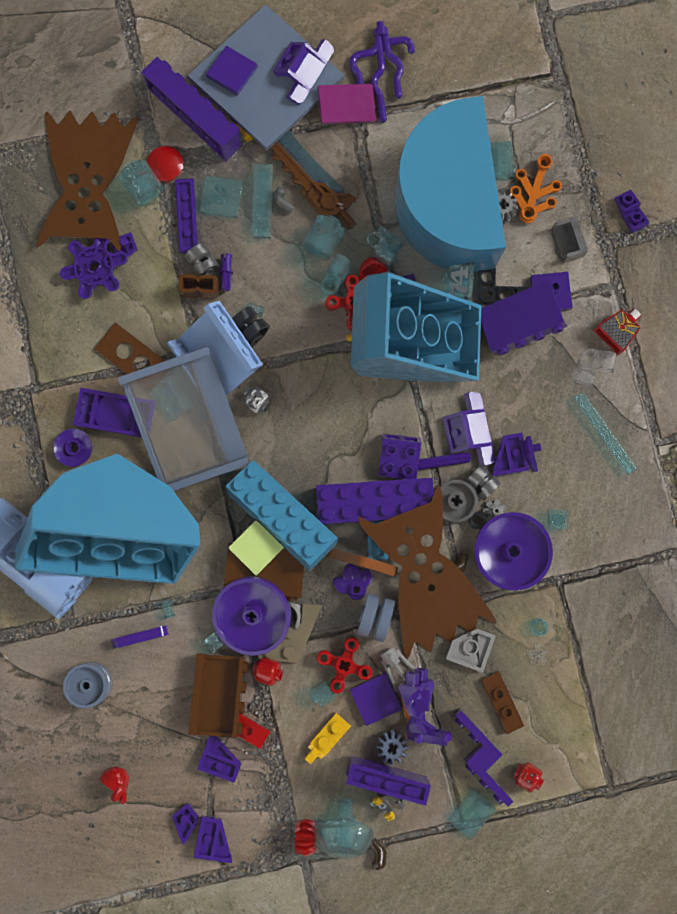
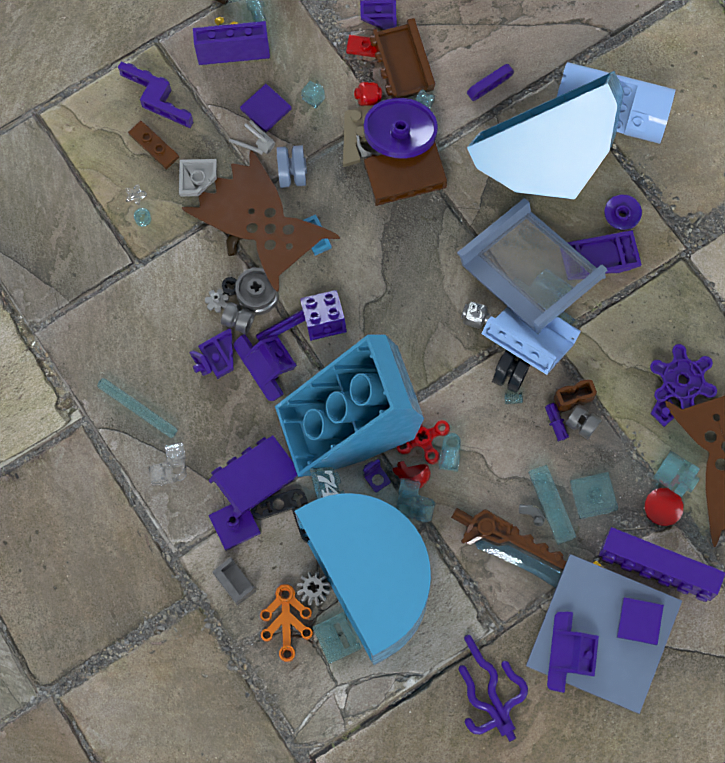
camera: 165 degrees right, 10 degrees down
sand blue wheel [63,662,113,708] -> none
reddish brown piece [94,322,169,392] -> none
clear light blue piece [160,599,176,619] -> none
dark purple tile [175,178,198,253] -> none
dark azure brick [226,460,338,572] -> none
yellowish green tile [229,520,284,576] -> none
clear light blue gear [302,214,346,261] -> none
yellow hinge [305,712,351,765] -> none
dark purple brick [316,478,434,525] -> none
red gear [316,636,373,694] -> none
magenta tile [317,84,376,125] -> none
dark orange beam [326,549,398,577] -> none
dark purple plate [333,563,372,601] -> none
sand blue gear [375,730,409,765] -> none
dark purple hips [398,668,452,746] -> none
clear light blue plate [448,788,496,840] -> none
dark purple dish [474,512,553,590] -> none
red head [513,762,544,793] -> none
clear light blue plate [548,509,569,530] -> none
torso [593,309,641,355] -> none
dark purple slope [614,190,649,233] -> none

